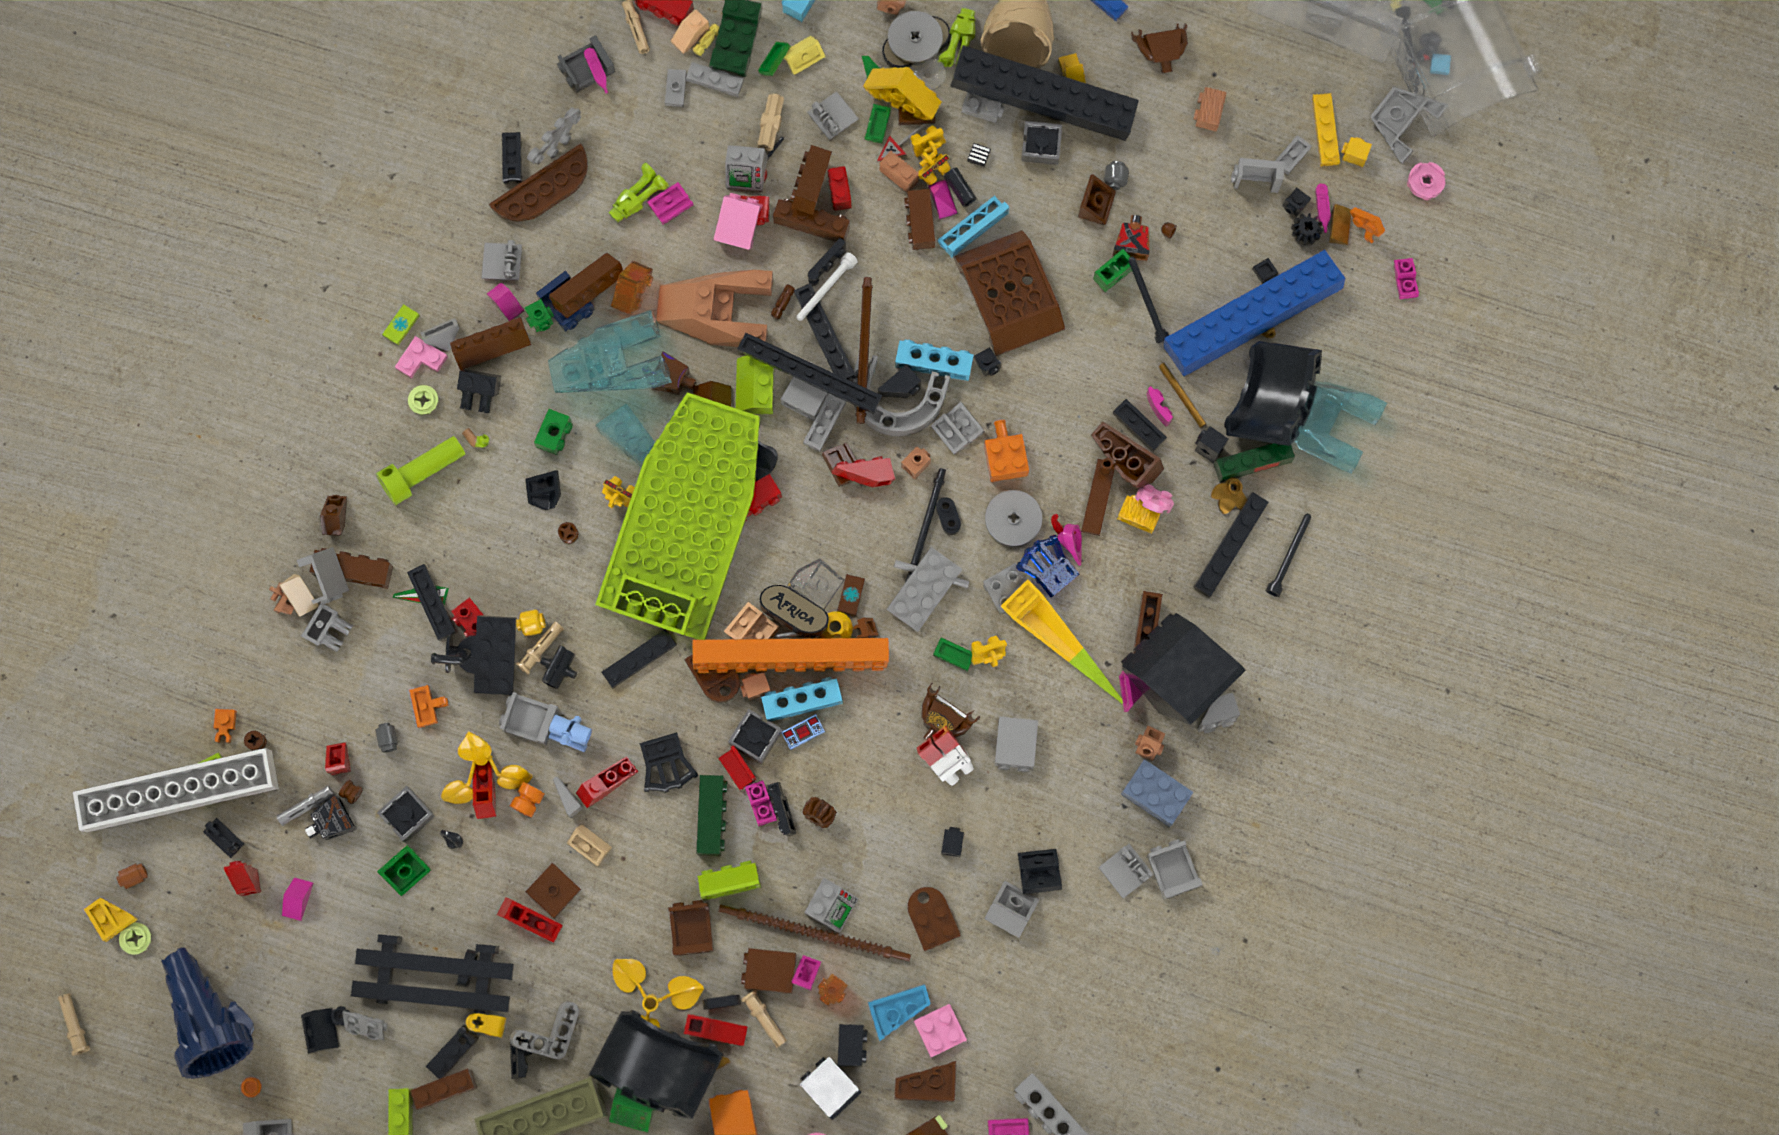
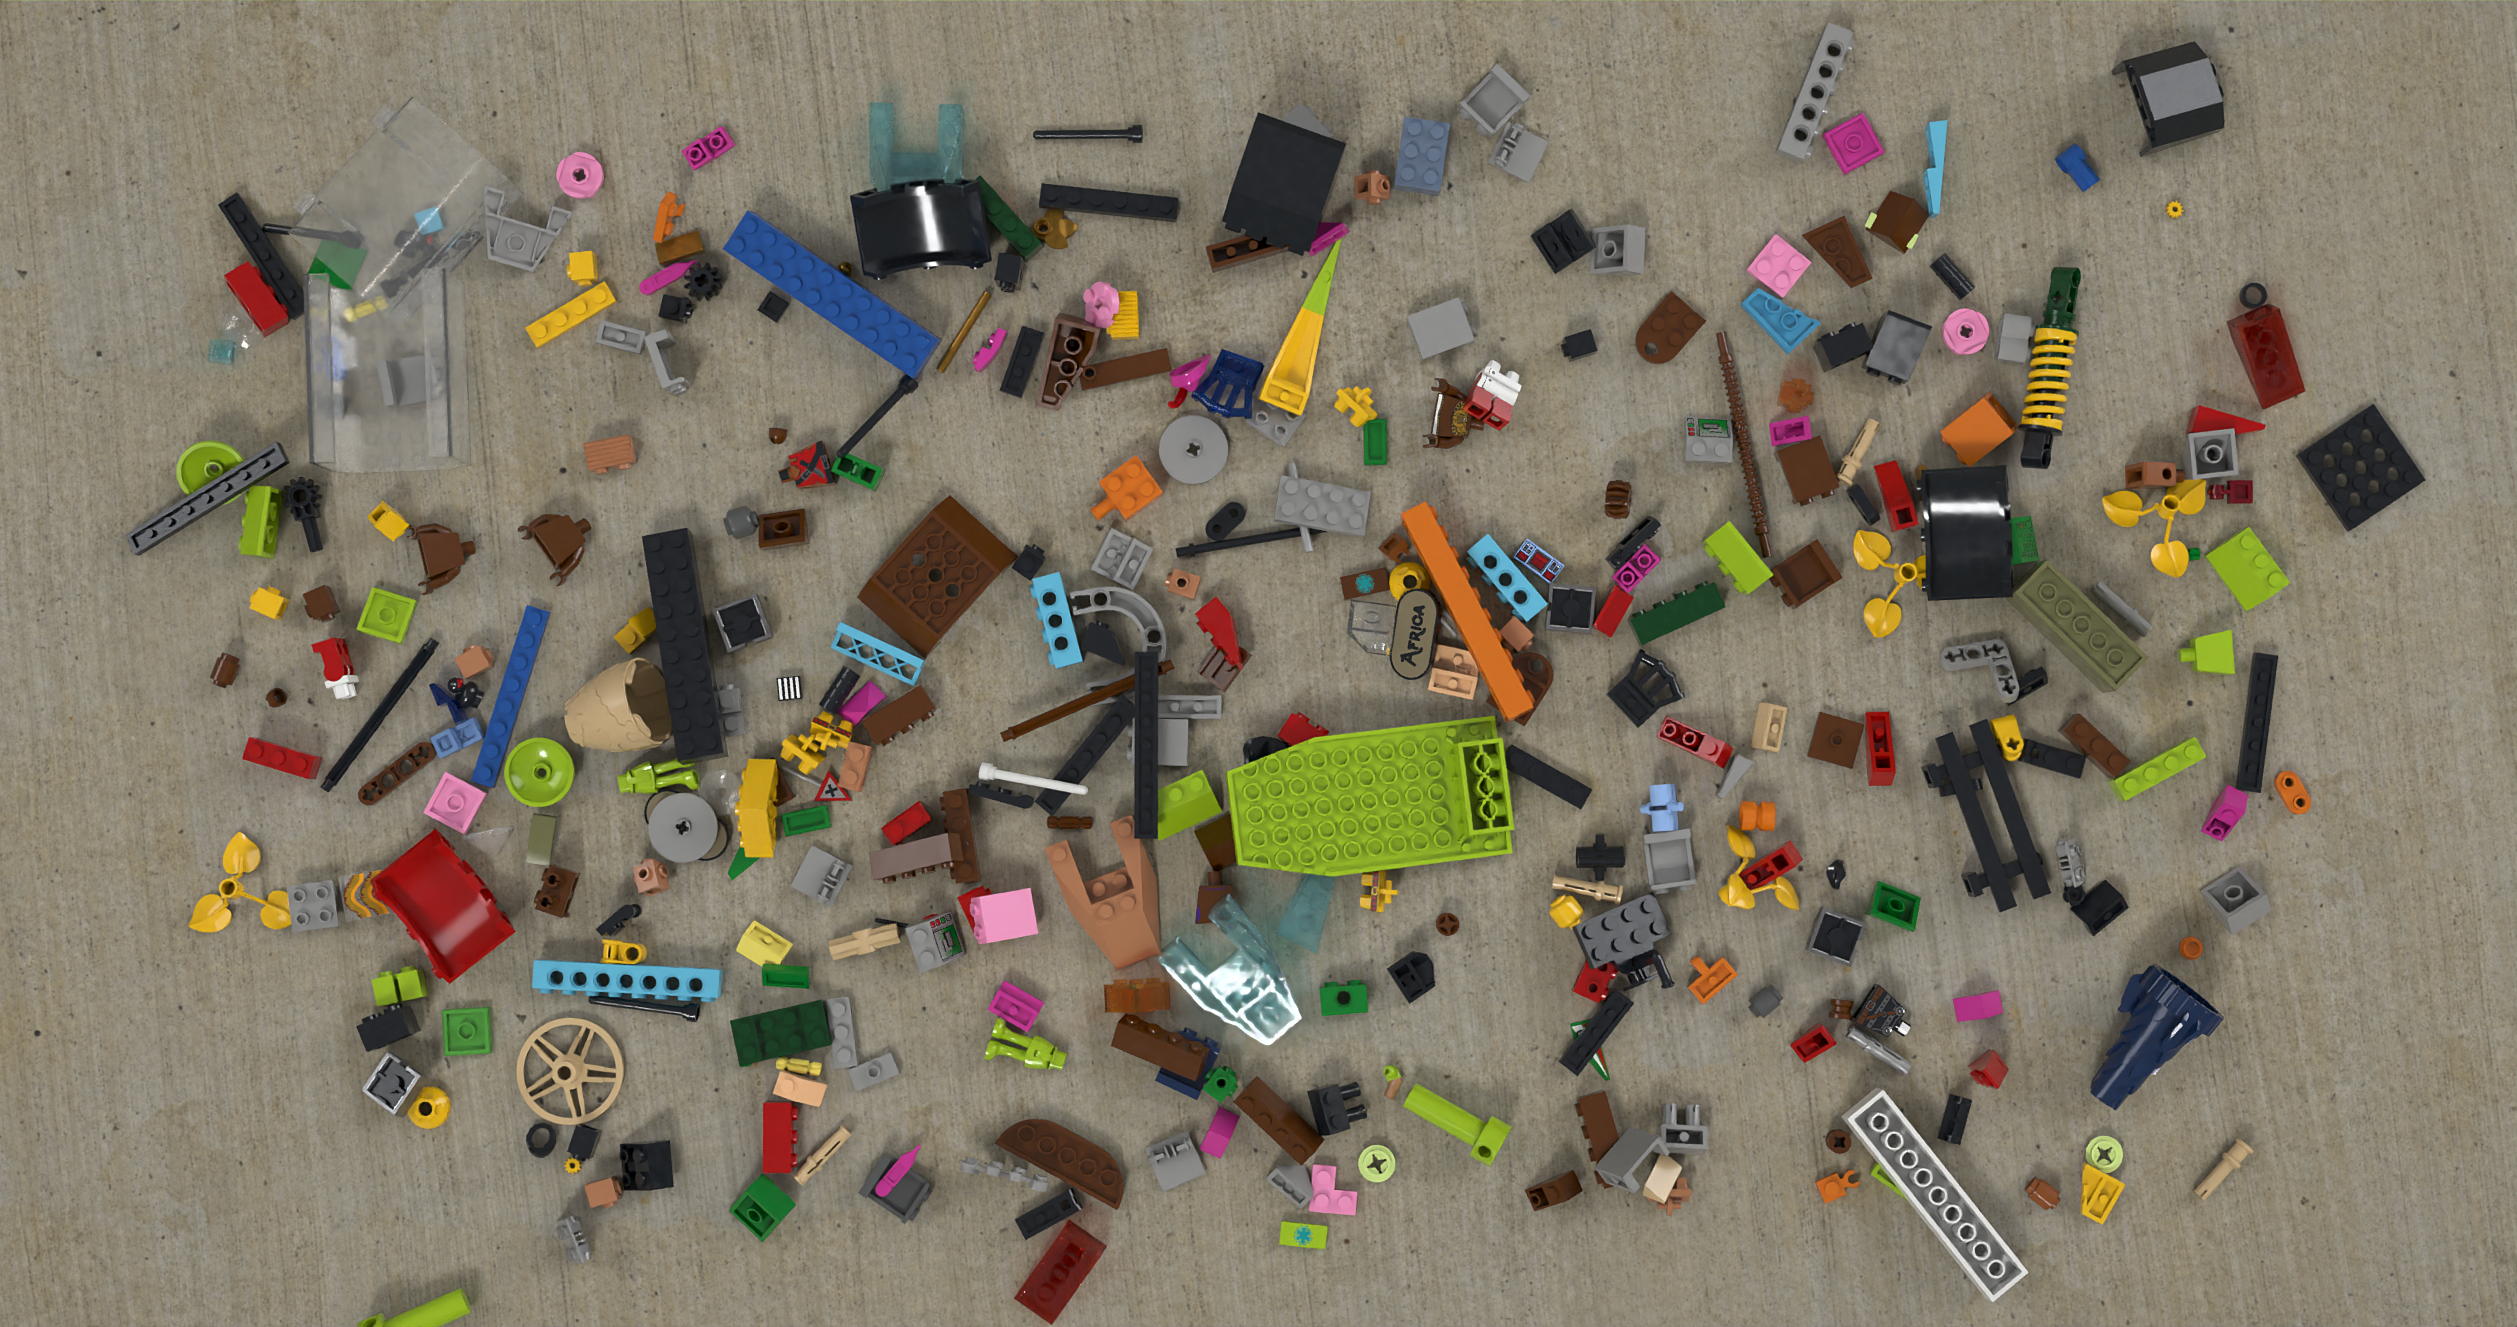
camera: 115 degrees left, 10 degrees up
none -> clear red slope [1014,1220,1107,1325]

